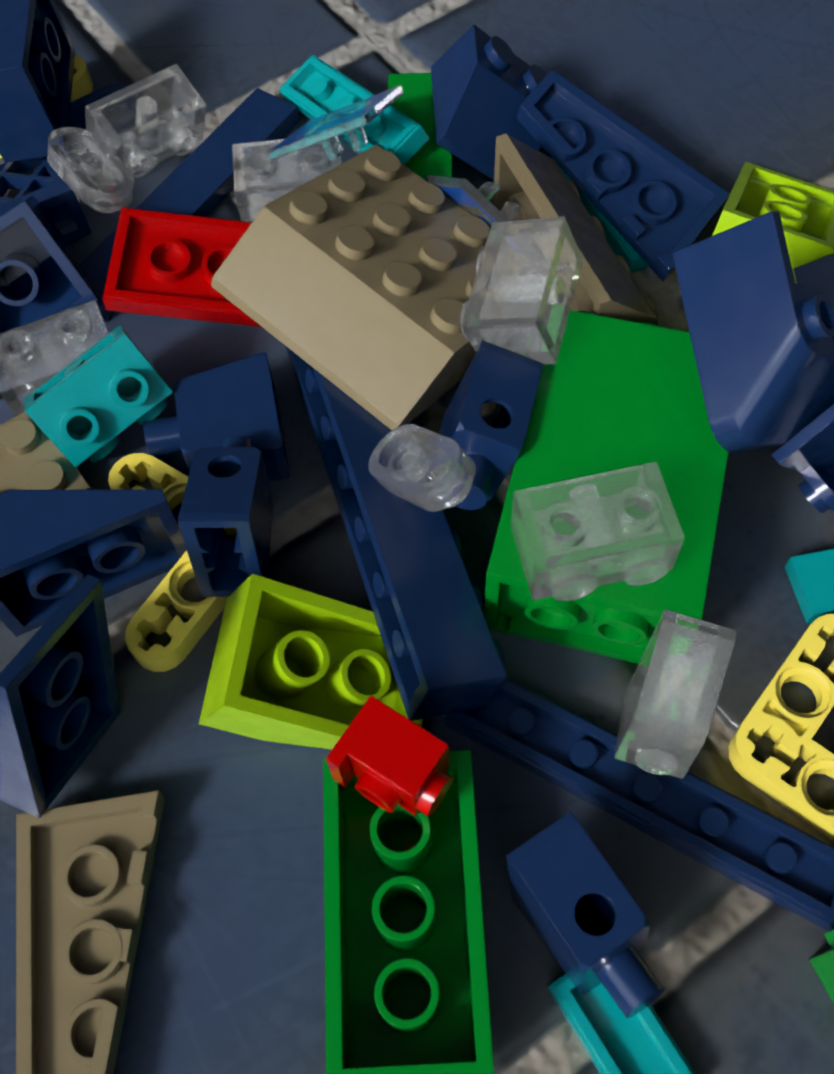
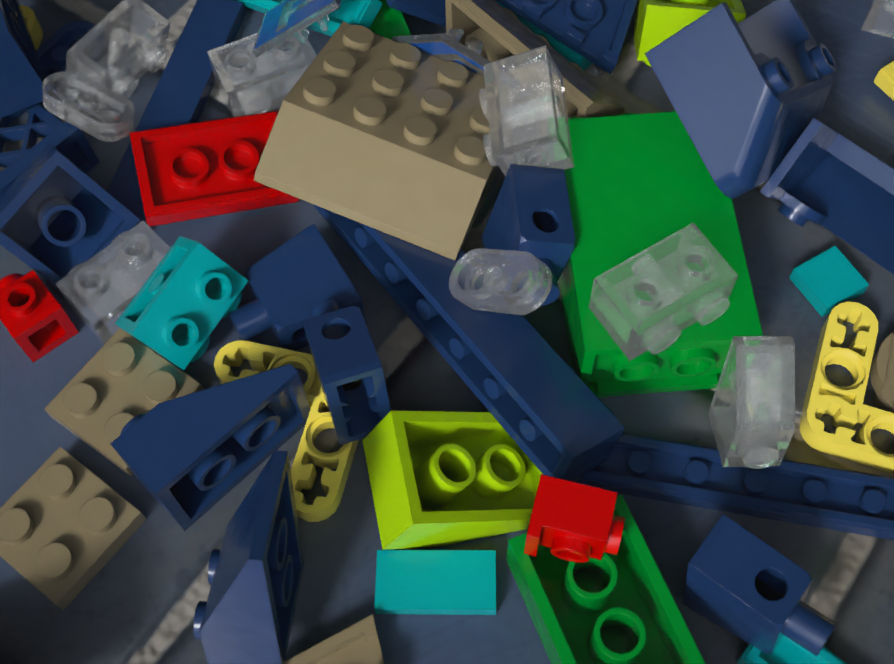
camera: 20 degrees left, 0 degrees up
none -> teal tile [375,550,496,615]

